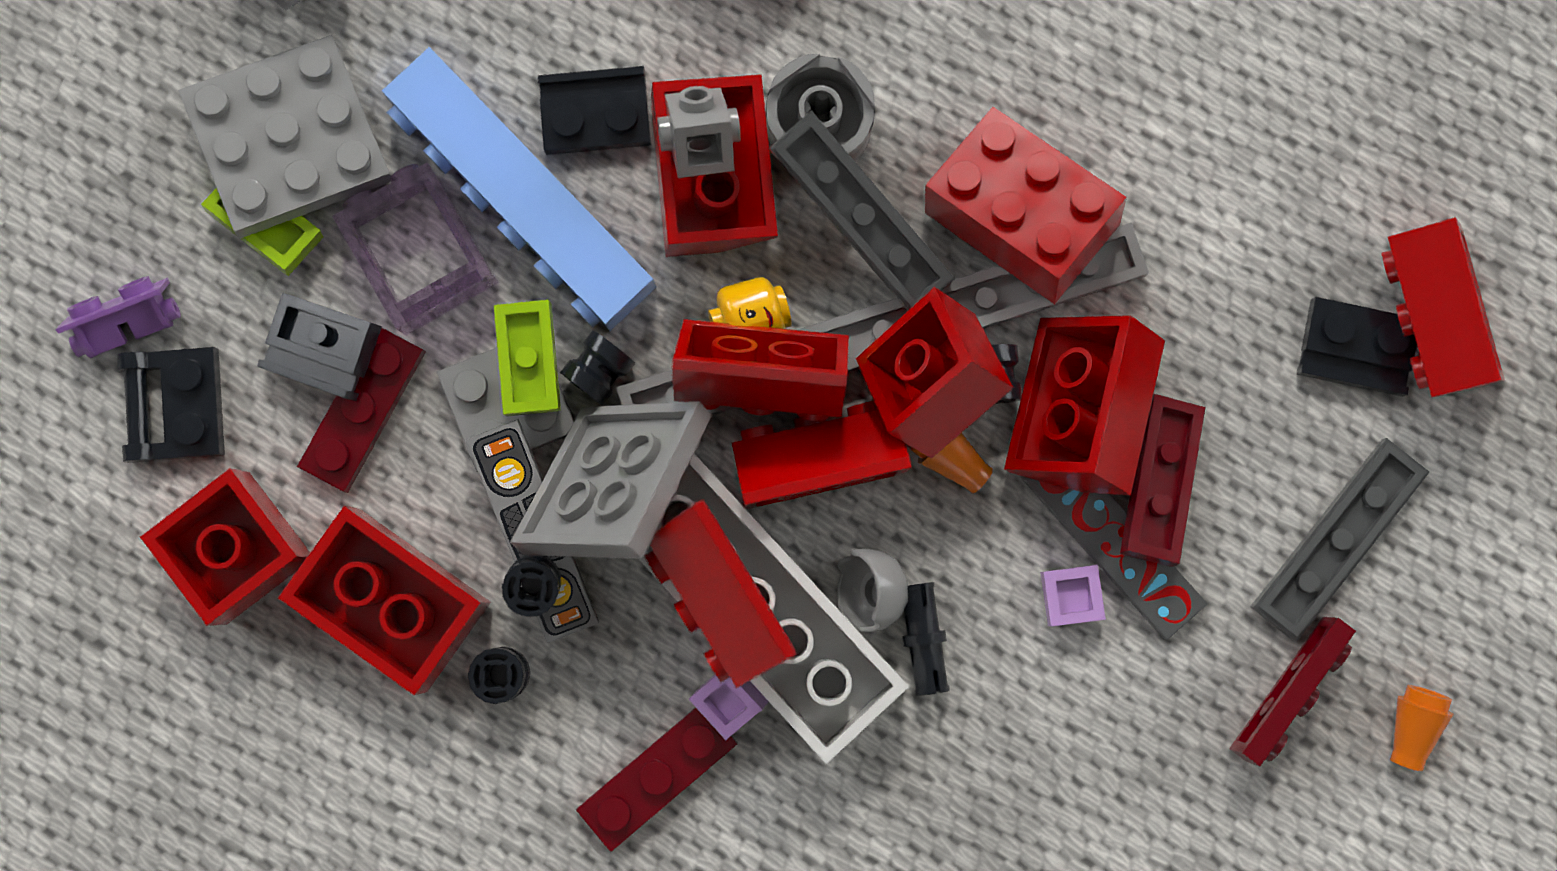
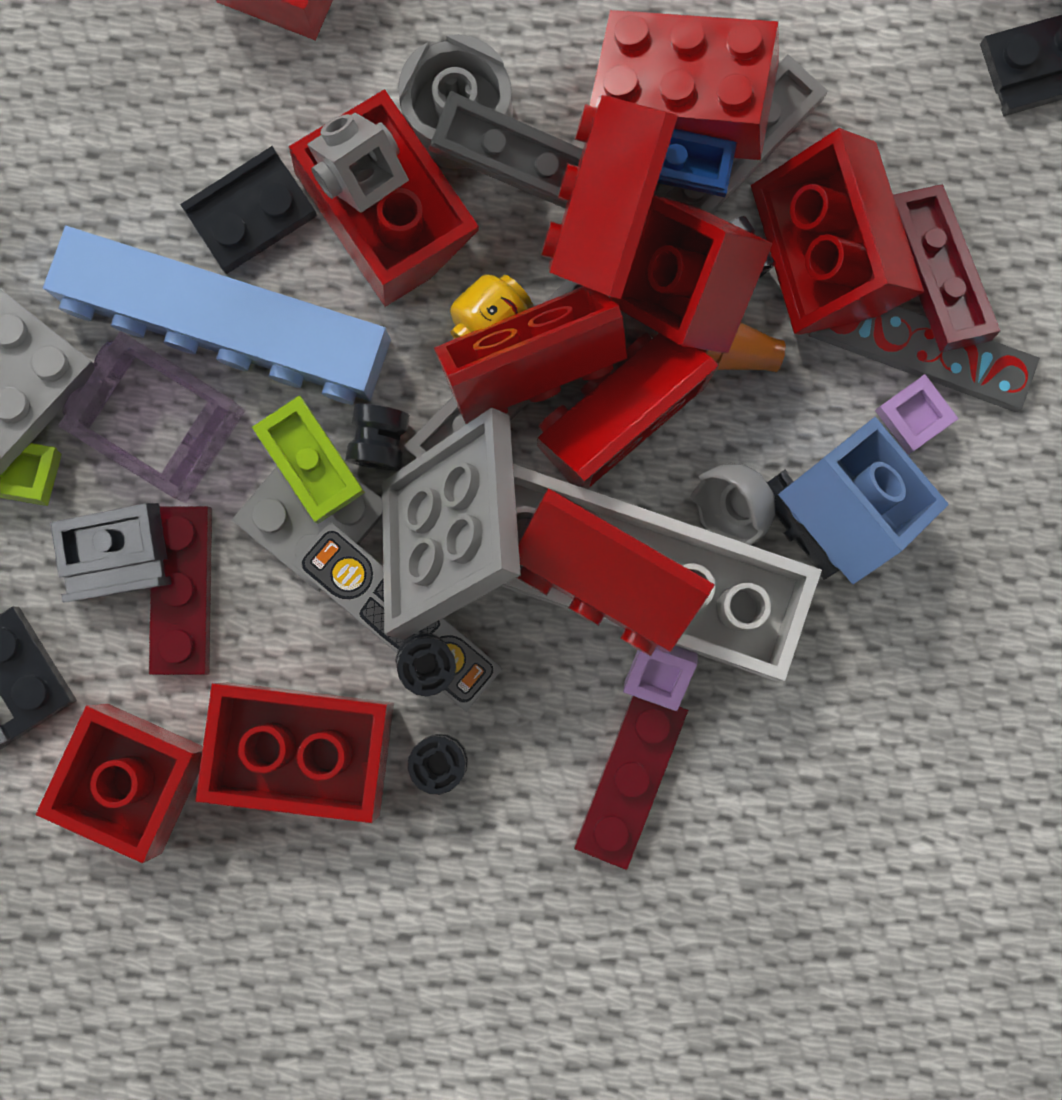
camera: 25 degrees left, 0 degrees up
none -> red slope [541,95,678,299]
none -> blue slope [657,129,737,197]
none -> medium blue brick [778,417,949,585]

